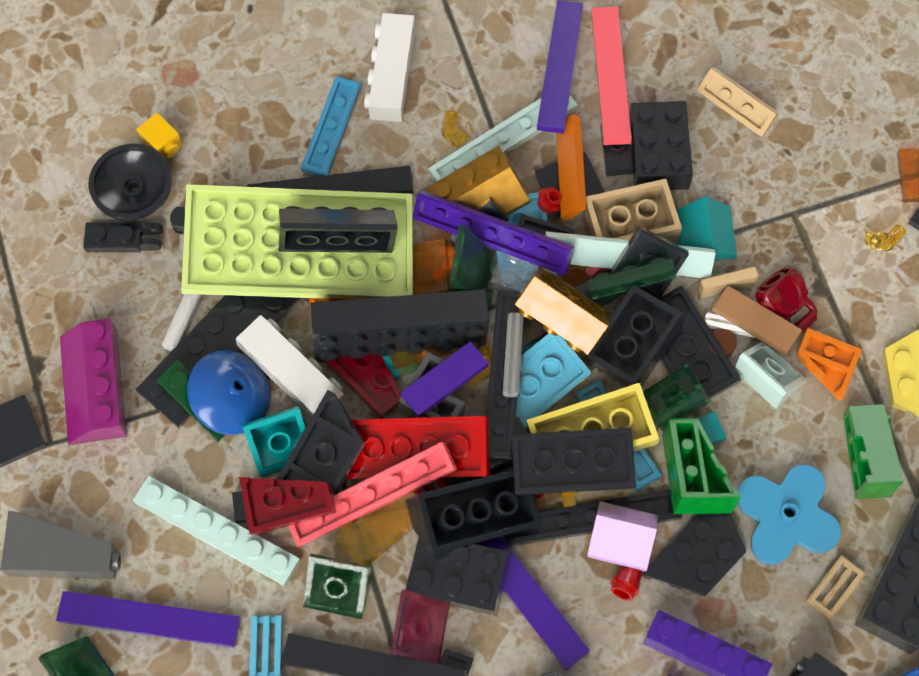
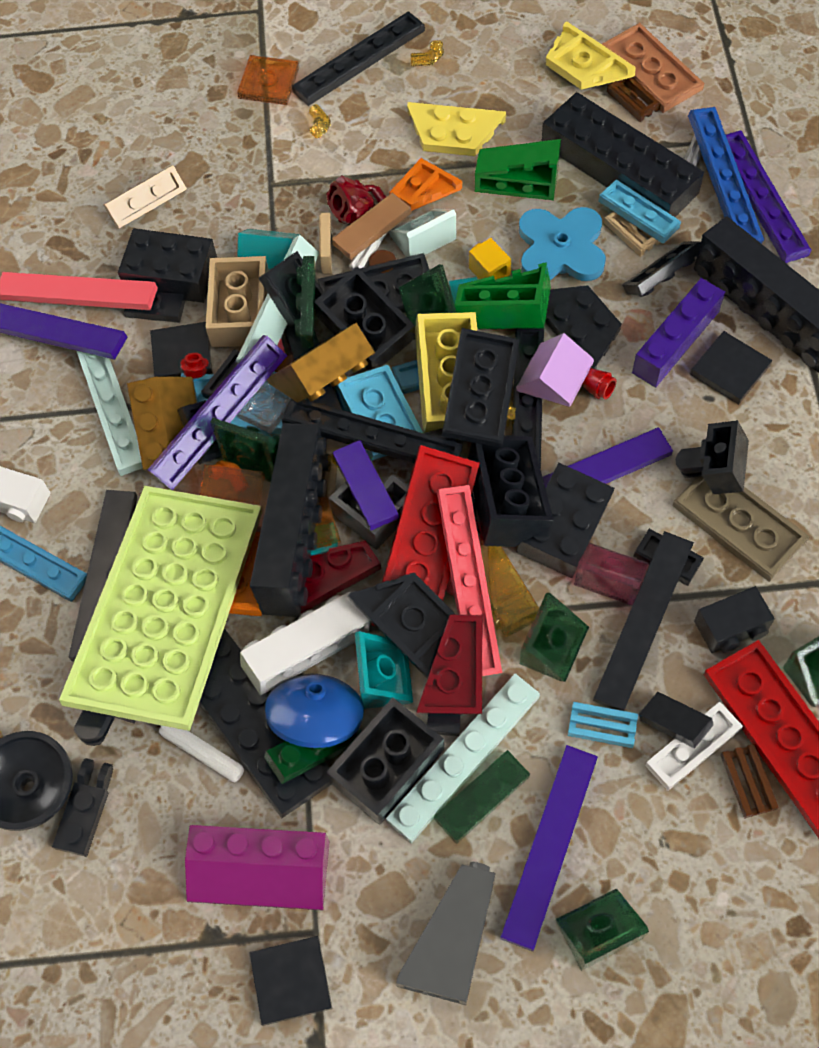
camera: 75 degrees left, 5 degrees down
black slope [278,206,398,253] -> none
clear yellow arm [441,110,467,147] -> none
light grey axle [503,312,524,397] -> none
orange tile [556,114,587,221] -> none
none -> black brick [326,697,444,825]
none -> clear green plate [434,750,530,844]
none -> yellow brick [469,238,511,280]
none -> medium azure tile [598,180,681,244]
none -> black plate [622,241,700,297]

